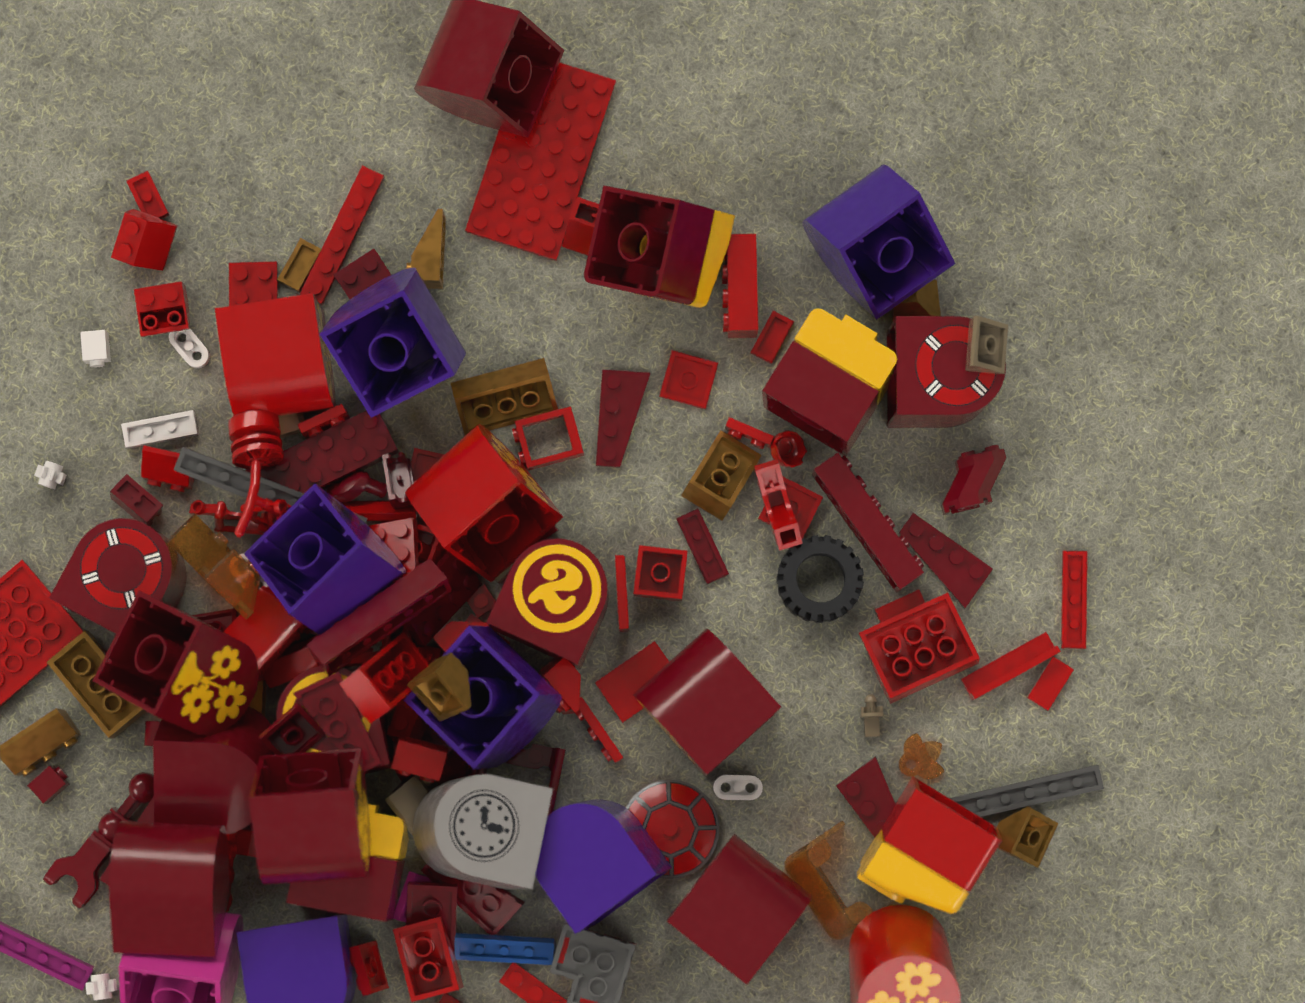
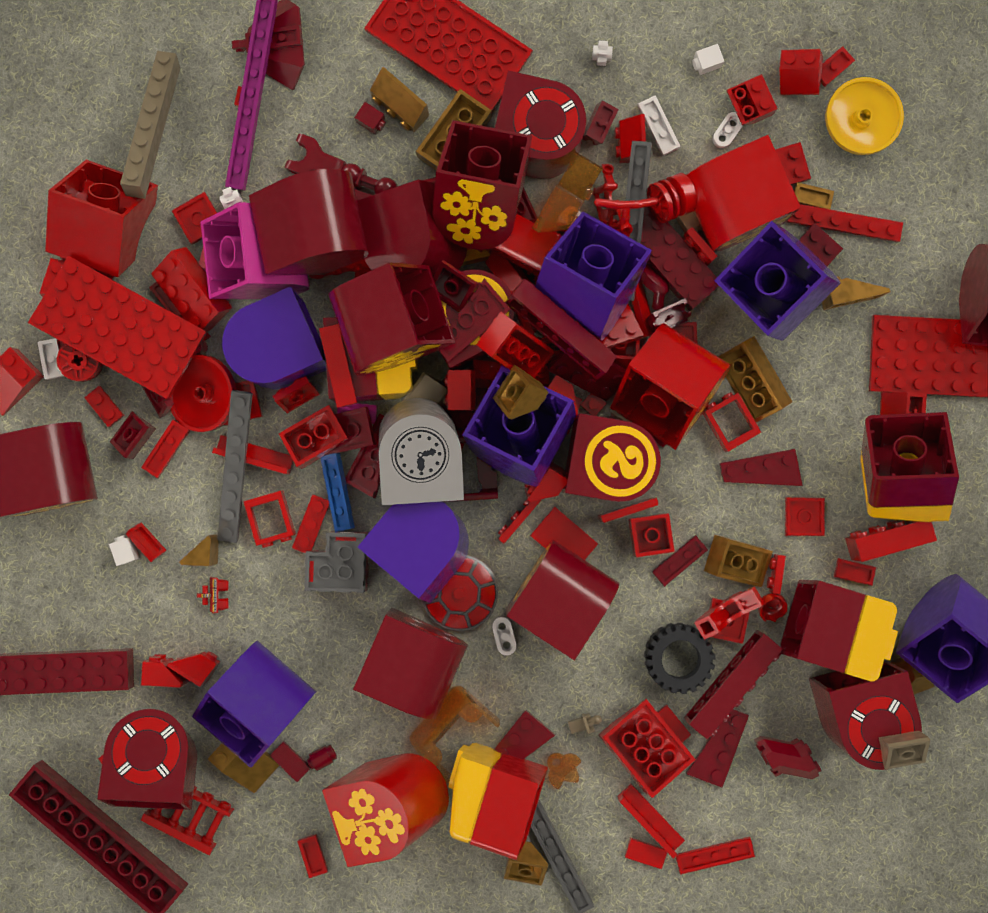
camera: 75 degrees right, 5 degrees up
none -> red tile [319,324,357,408]
none -> yellow dish [825,77,904,155]

